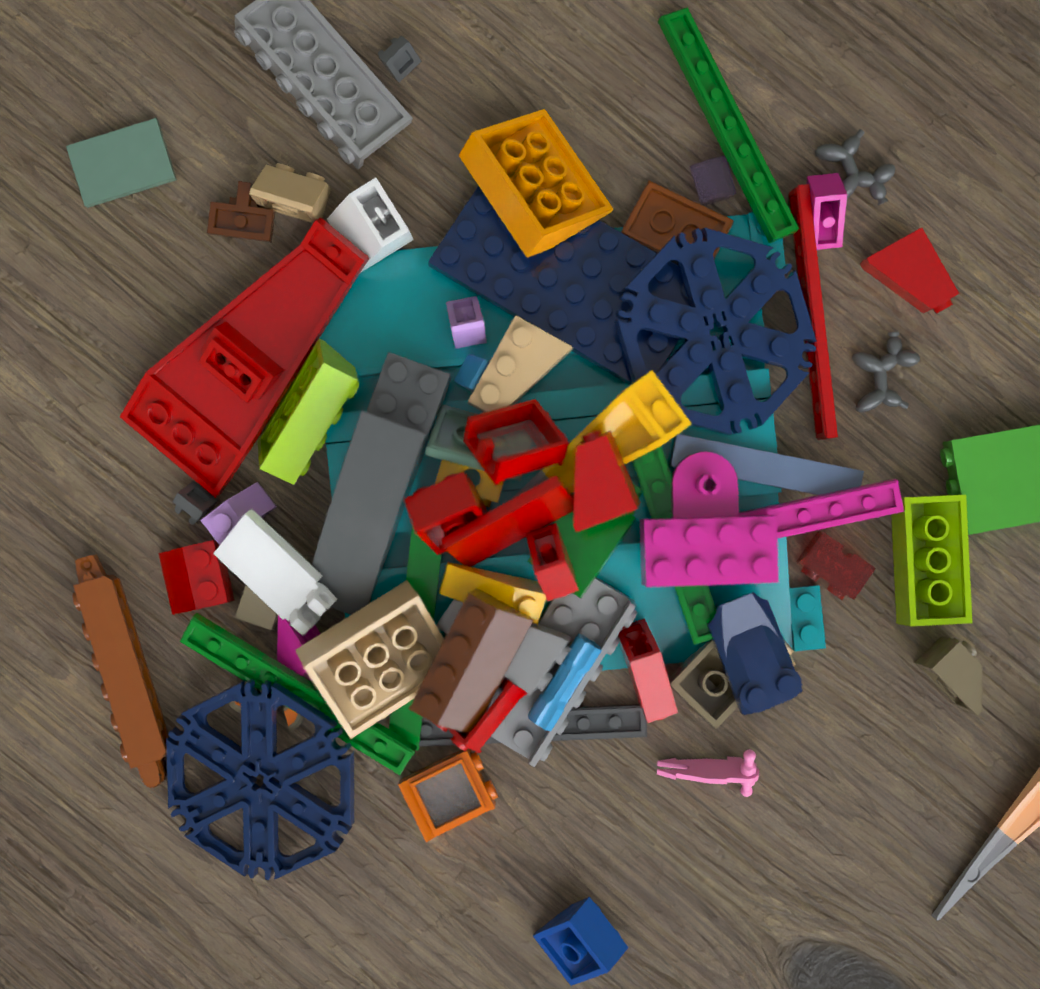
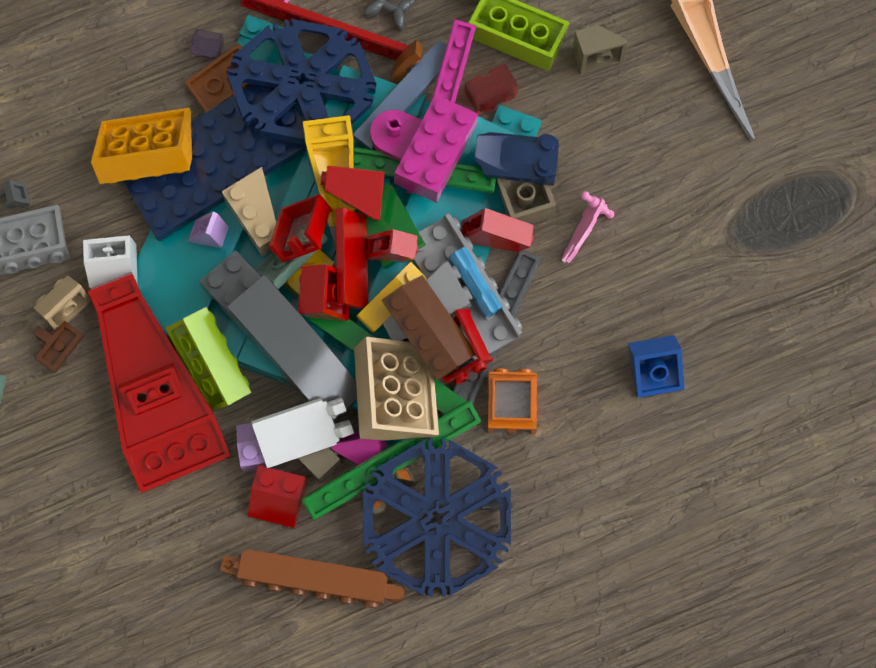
camera: 60 degrees left, 15 degrees down
dark grey tile [173,481,218,525] -> none
dark azure slope [454,354,489,392] -> none
green tile [658,7,799,244] -> none
none -> dark orange slope [390,40,423,84]

